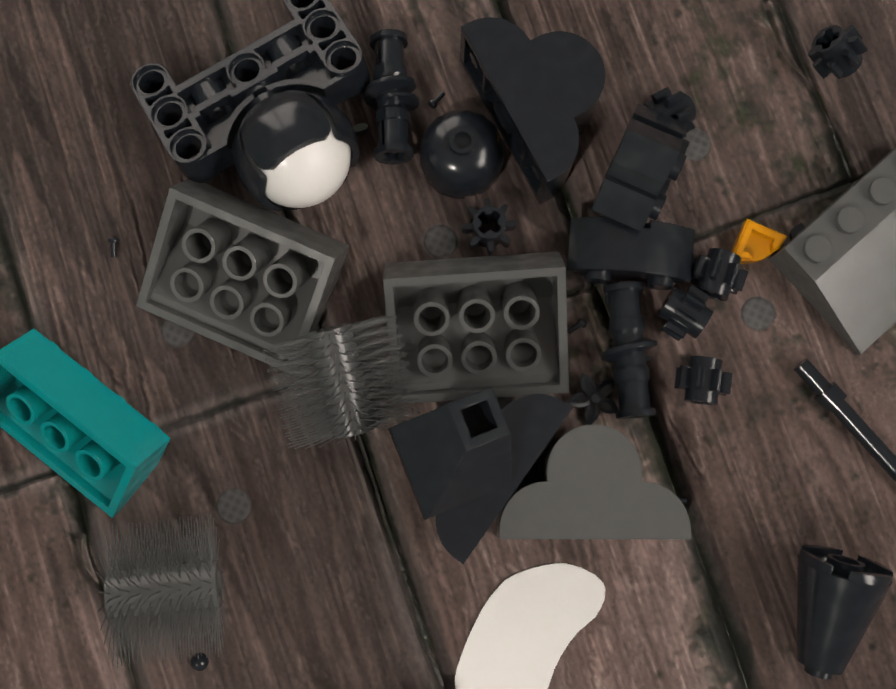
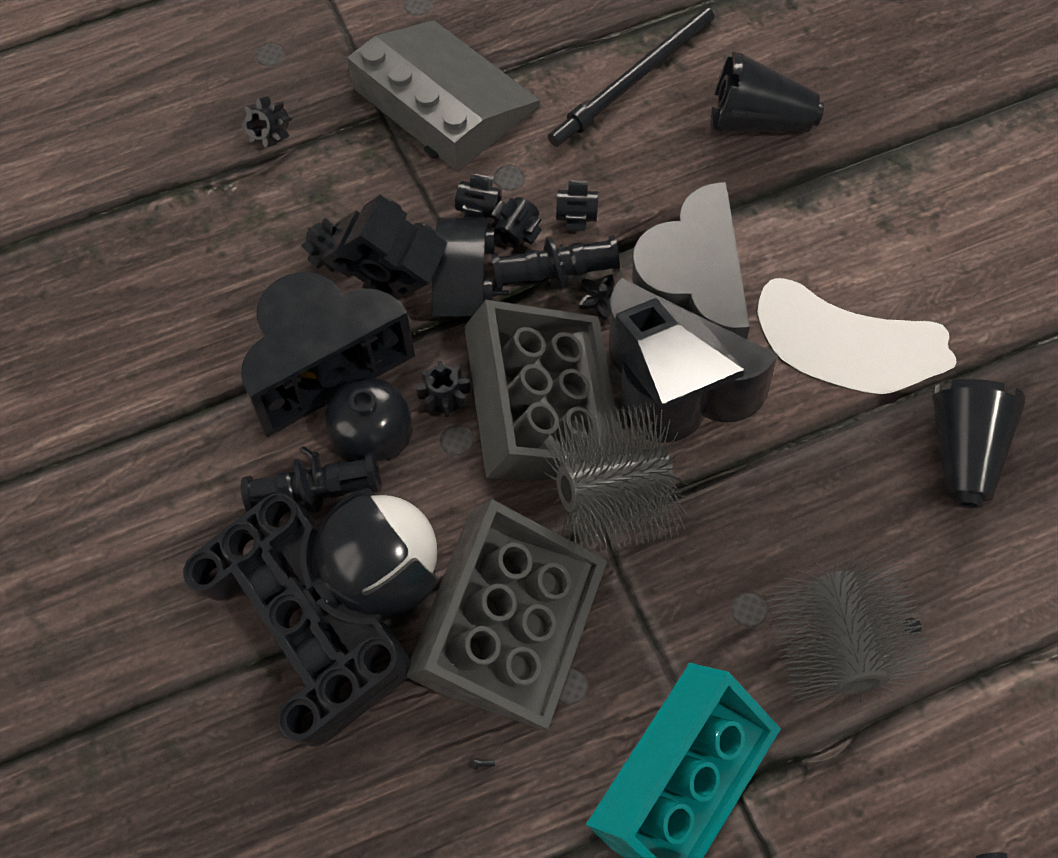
camera: 90 degrees left, 20 degrees down
light orange tile [731,219,787,264] -> none

